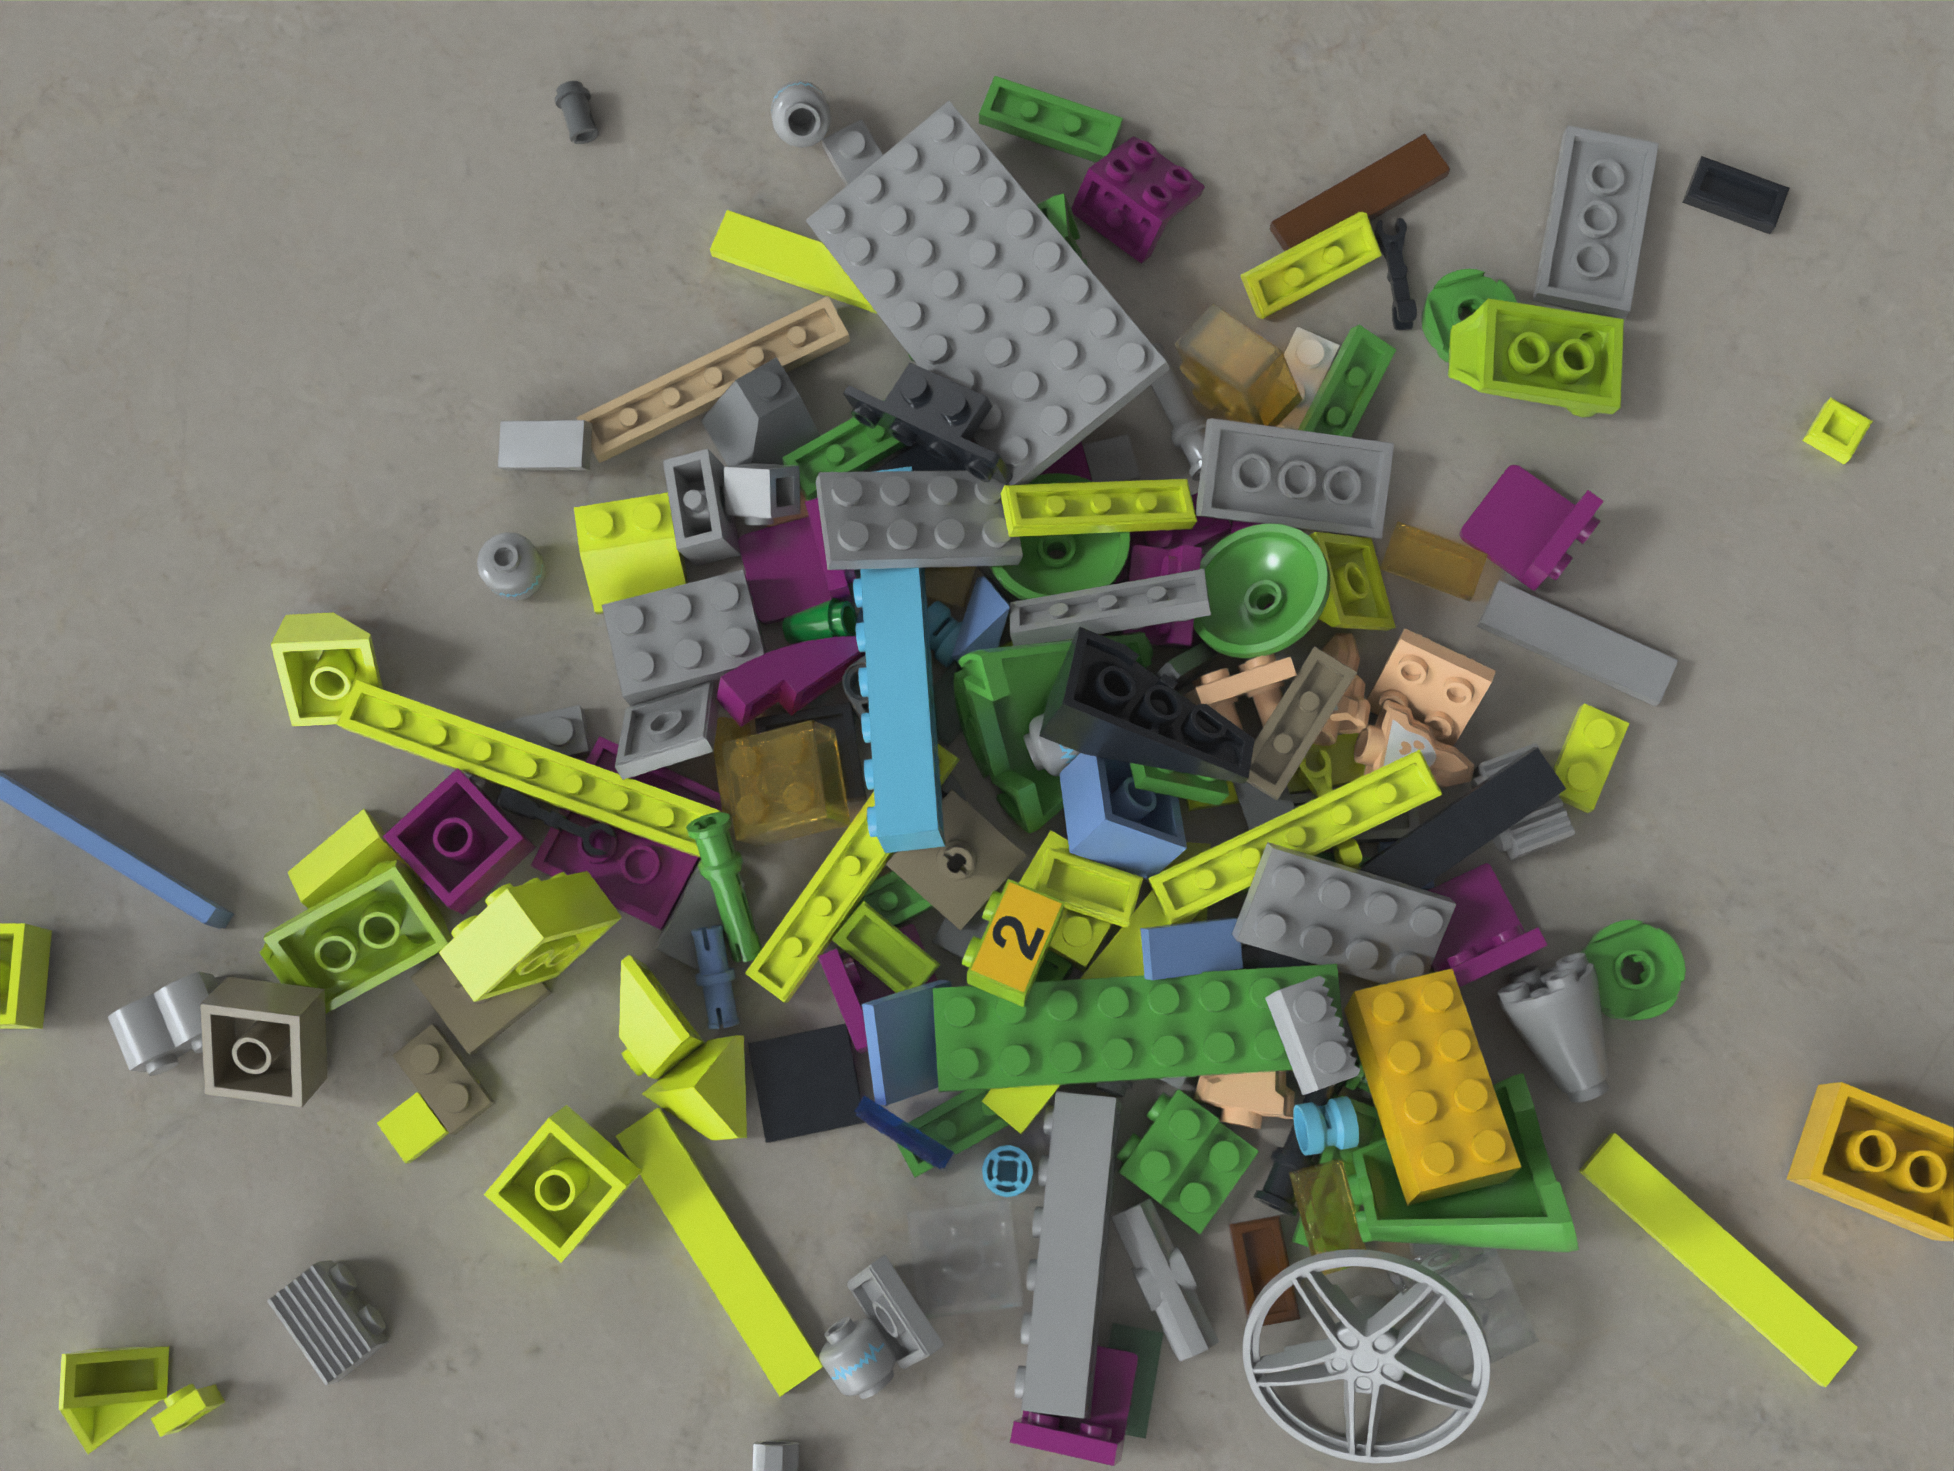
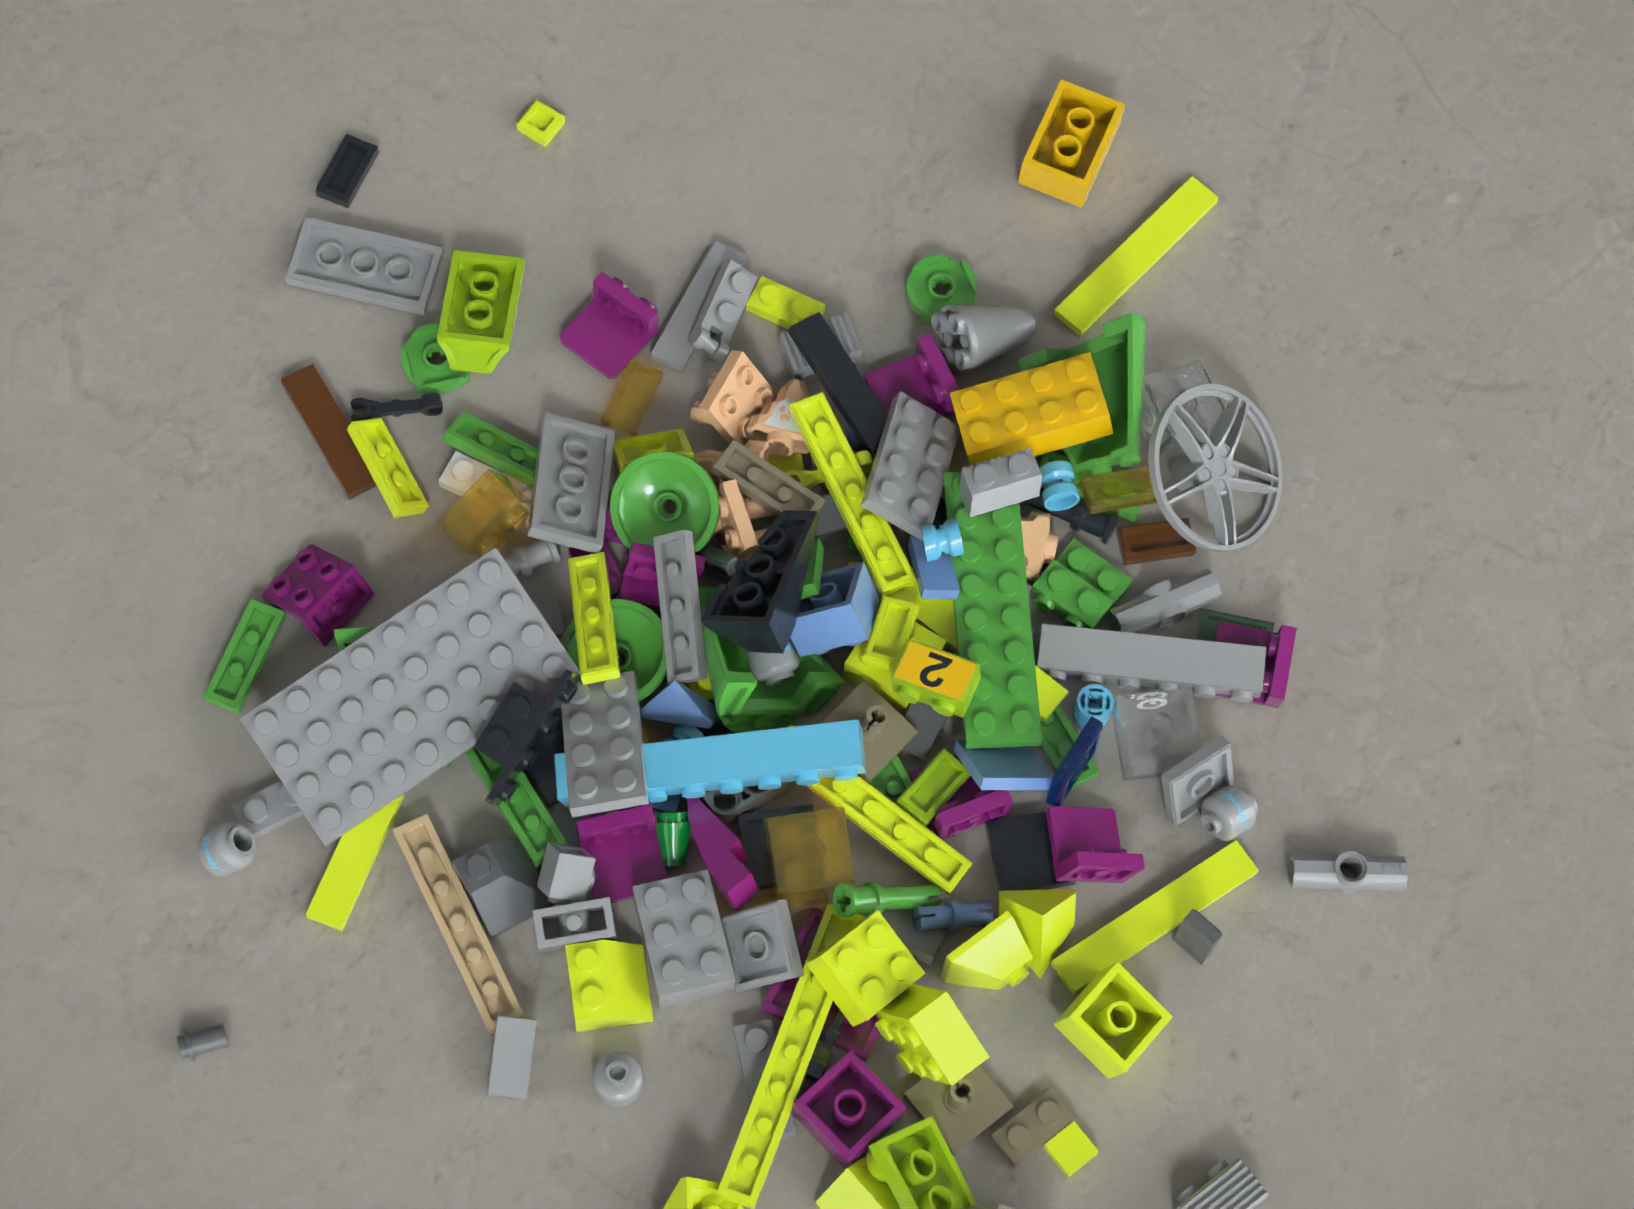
camera: 100 degrees left, 10 degrees down
none -> light grey plate [688,259,758,363]
none -> neon yellow brick [806,910,925,1027]
none -> medium azure wheel [920,518,964,562]
none -> magenta bracket [1046,806,1145,883]
none -> dark grey tile [1173,909,1223,965]

